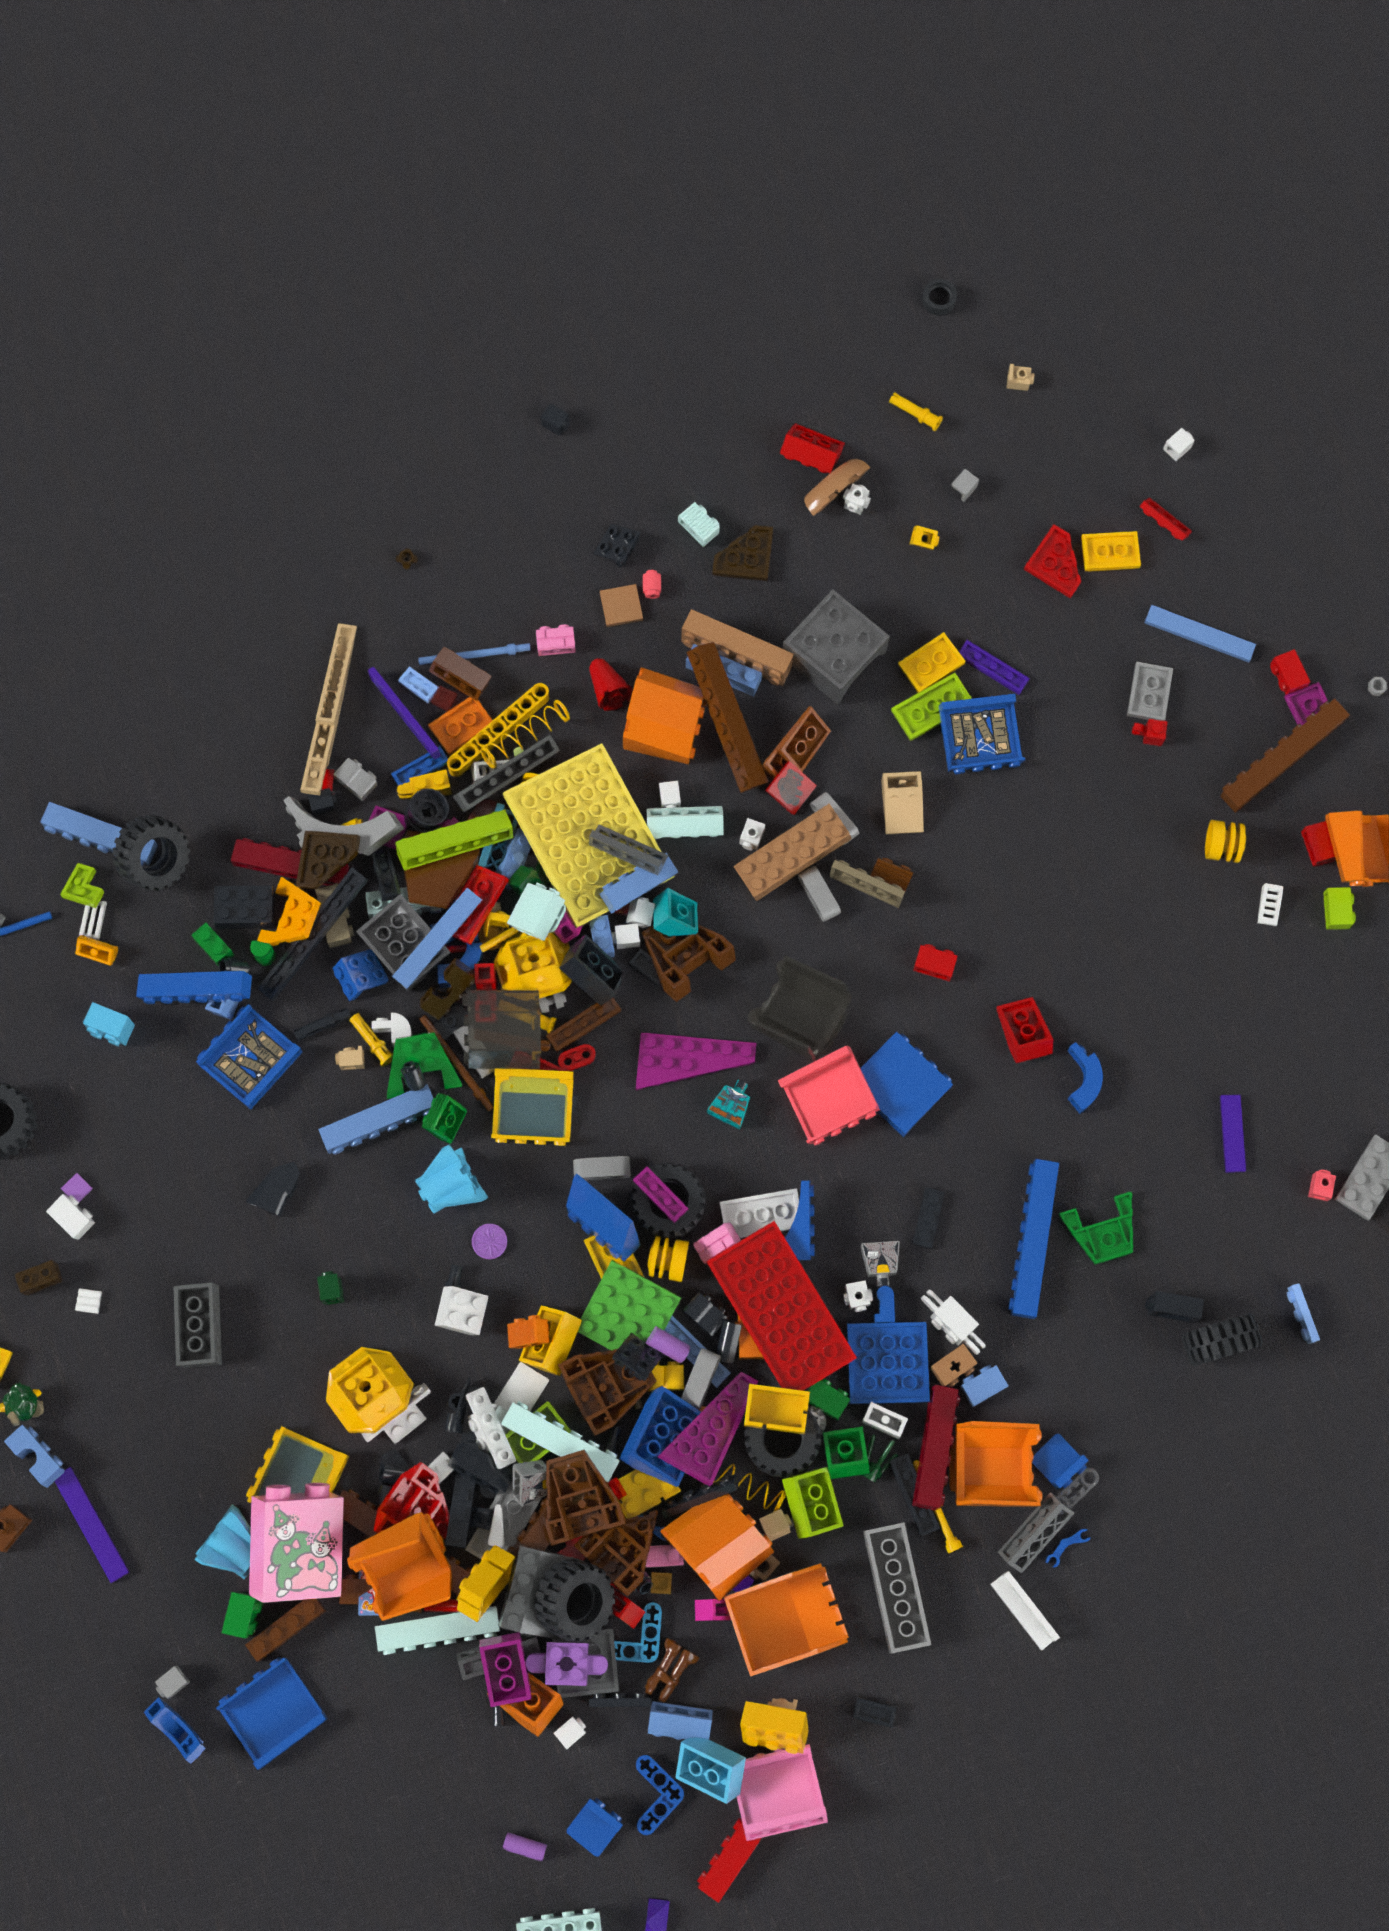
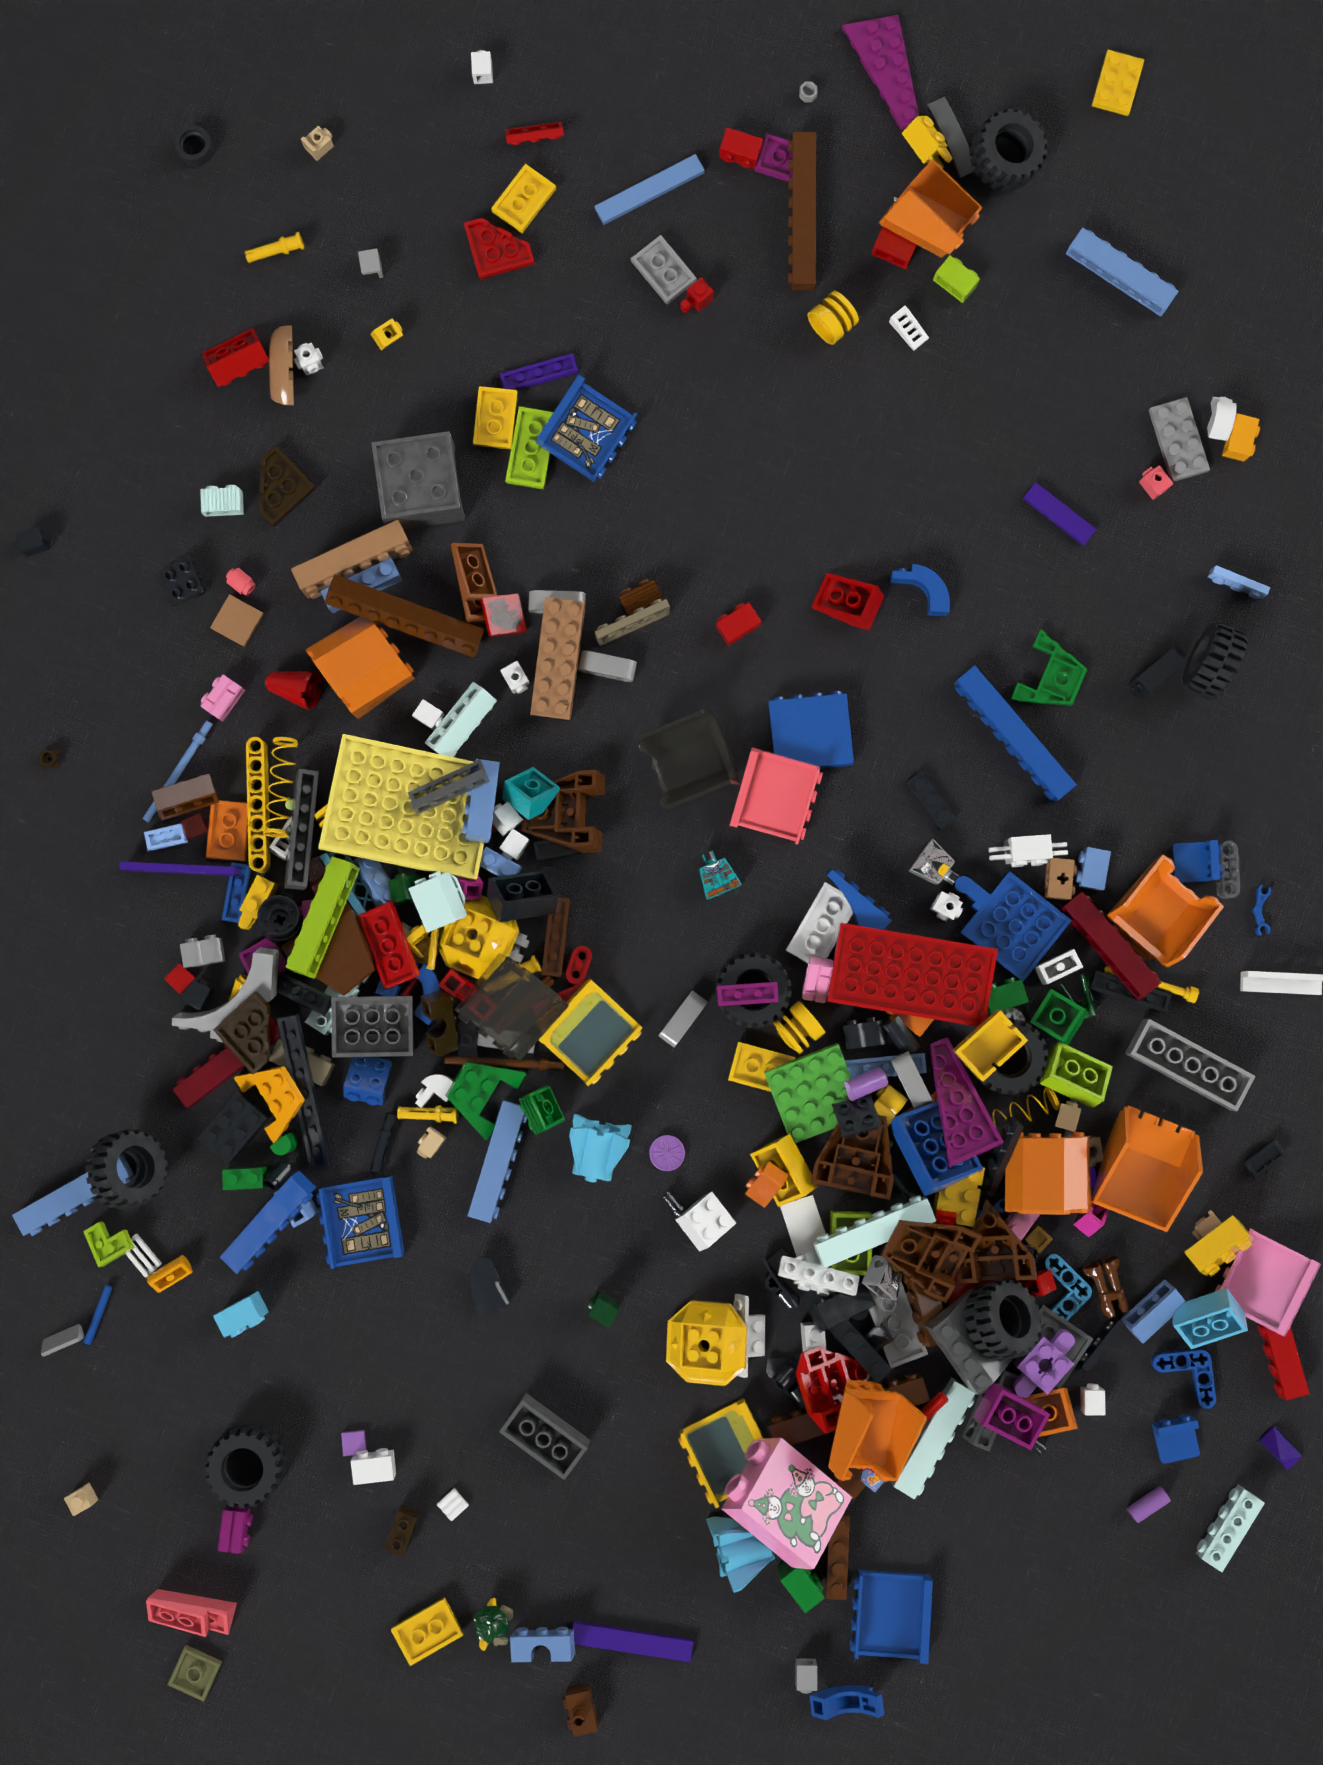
camera: 45 degrees left, 10 degrees up
tan slope [301,623,357,796] -> none
medium blue tile [392,888,482,989] -> none
black brick [401,1061,425,1091] -> none
yellow piece [457,1545,515,1622] -> none
white slope [488,1504,505,1548] -> none
blue slope [566,1174,641,1262] -> none
magenta wing [636,1033,756,1090] -> none
tan slope [881,771,924,834] -> none
dark grey fence [998,1492,1074,1573] -> none

